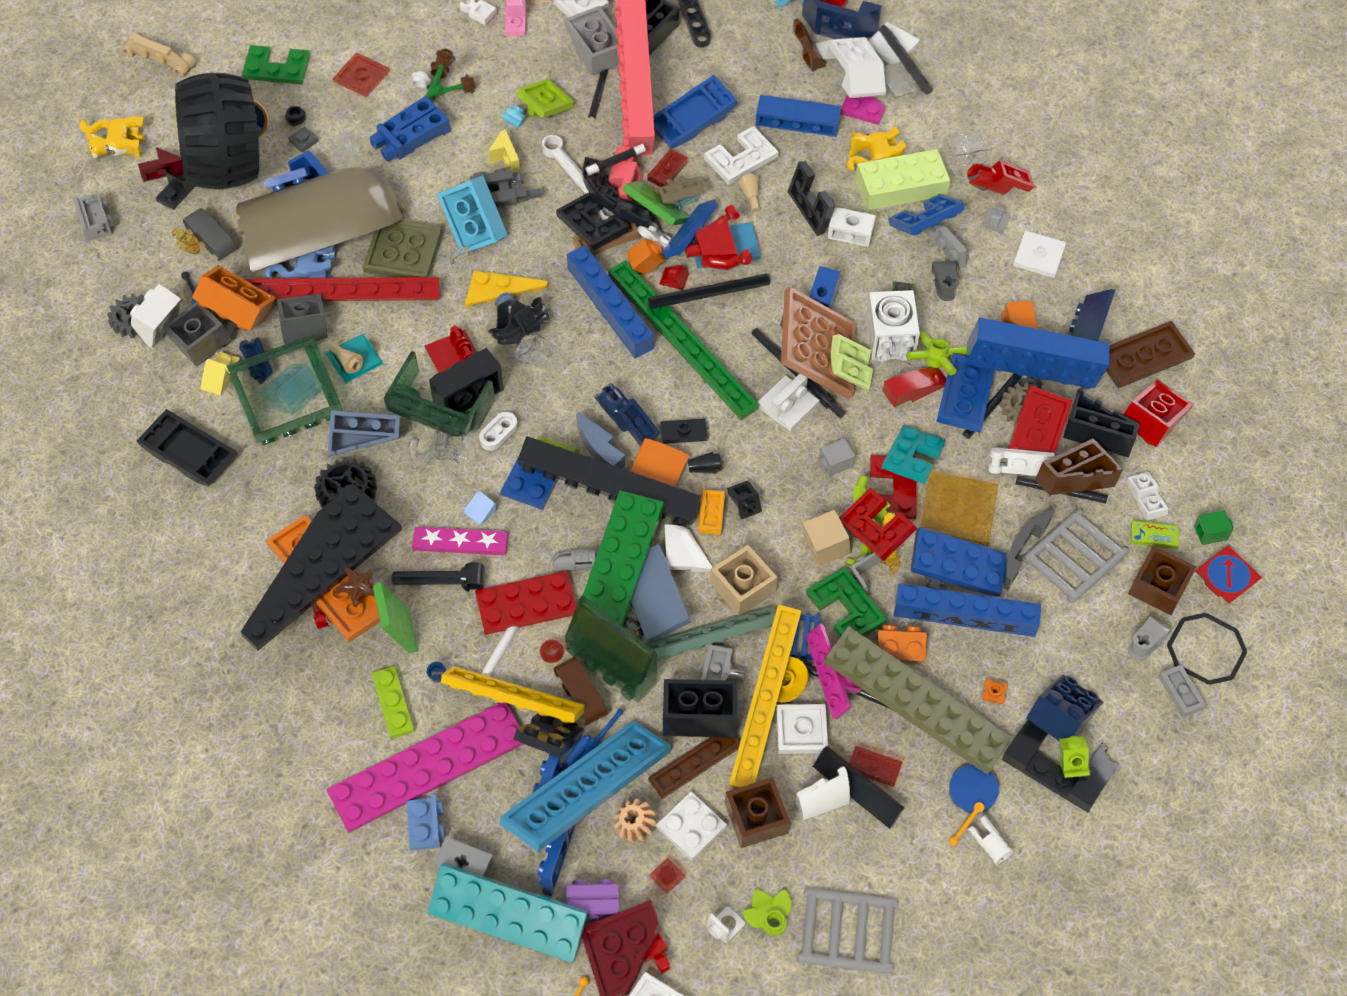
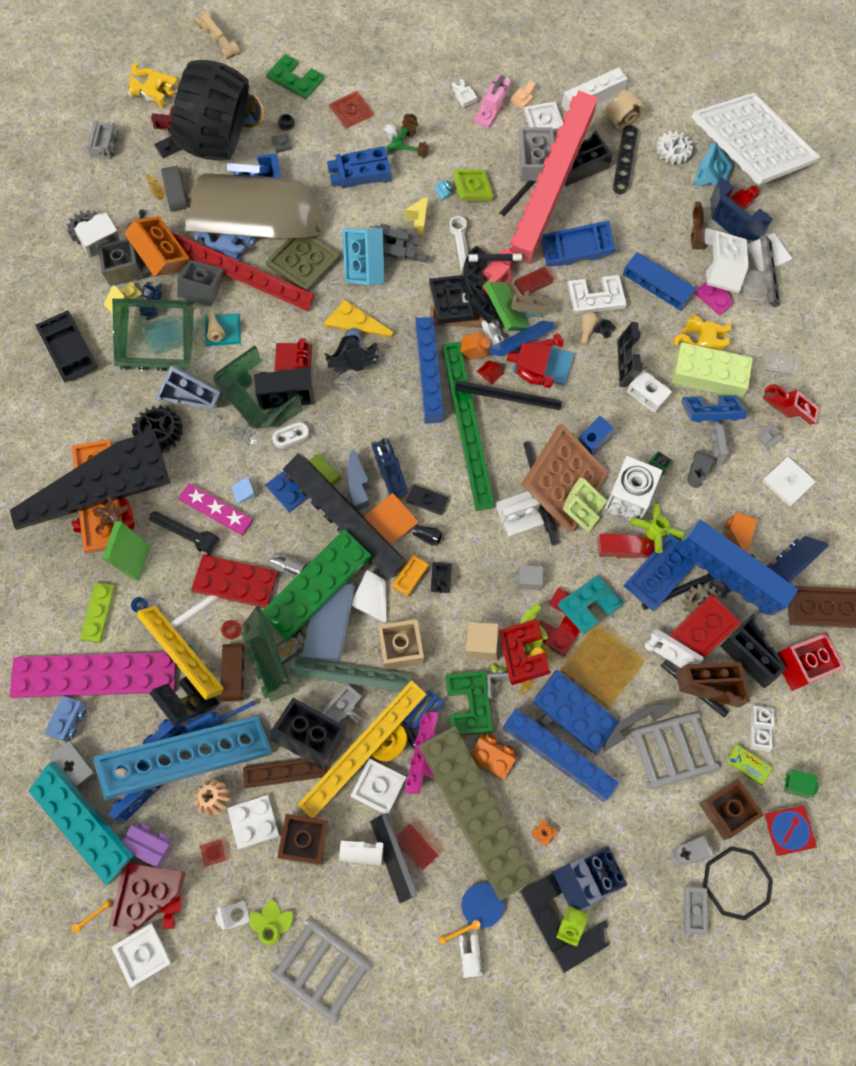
camera: 25 degrees right, 10 degrees up
none -> black plate [595,319,616,338]

